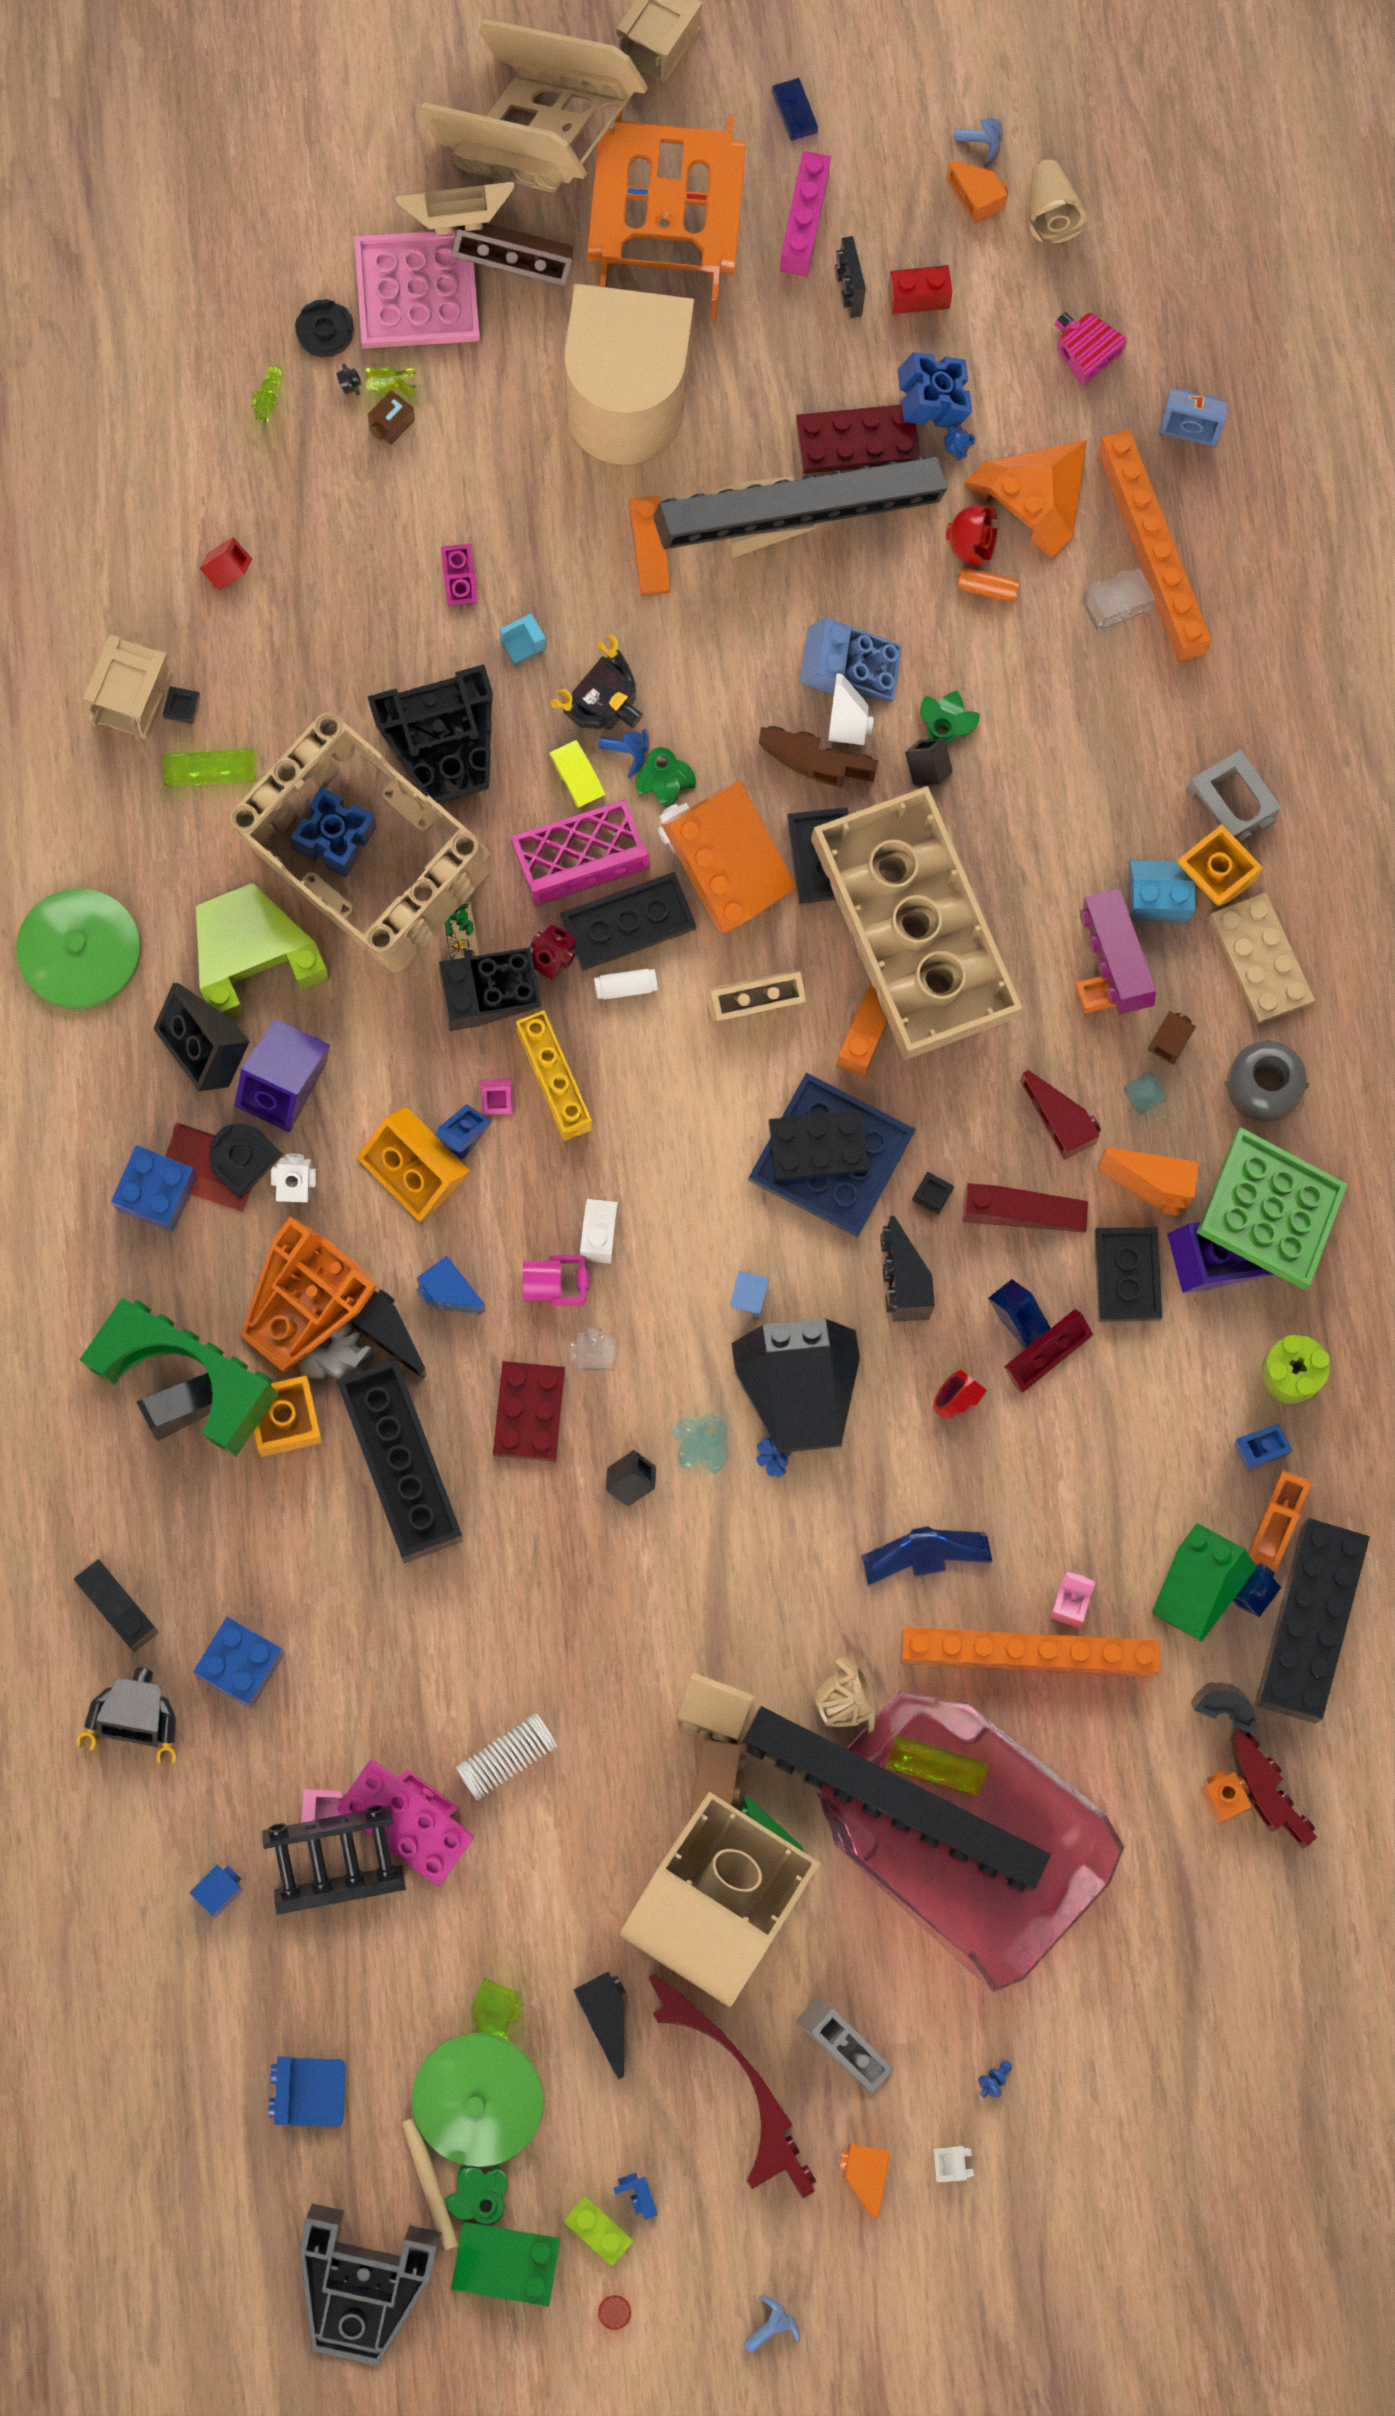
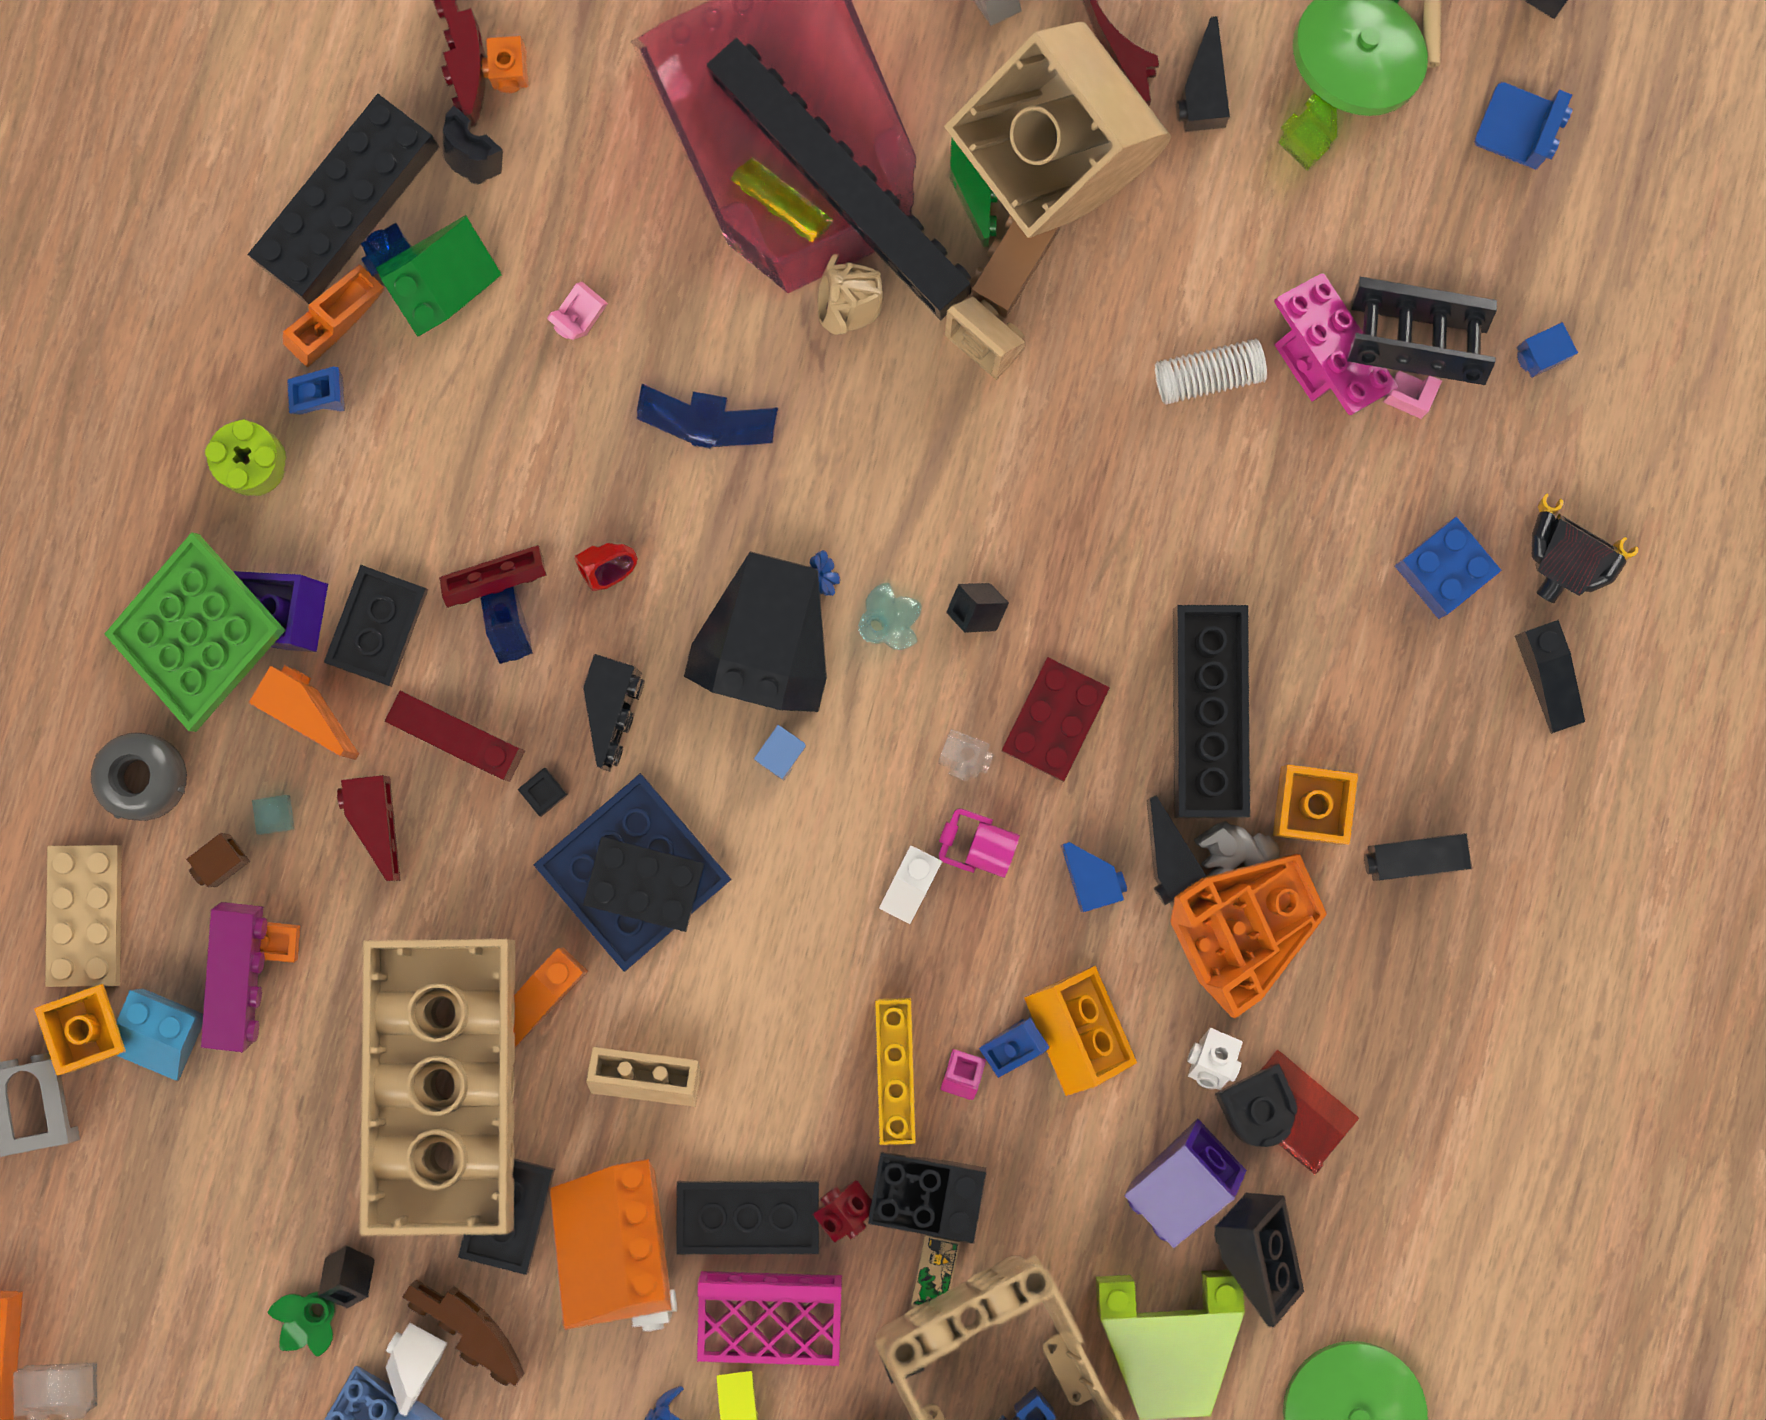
camera: 150 degrees left, 10 degrees up
green arch [79,1298,279,1457] -> none
blue brick [111,1145,198,1232] -> none
white piece [594,968,658,1000] -> none
green plate [635,747,696,808] -> none
orange brick [900,1627,1160,1677] -> none

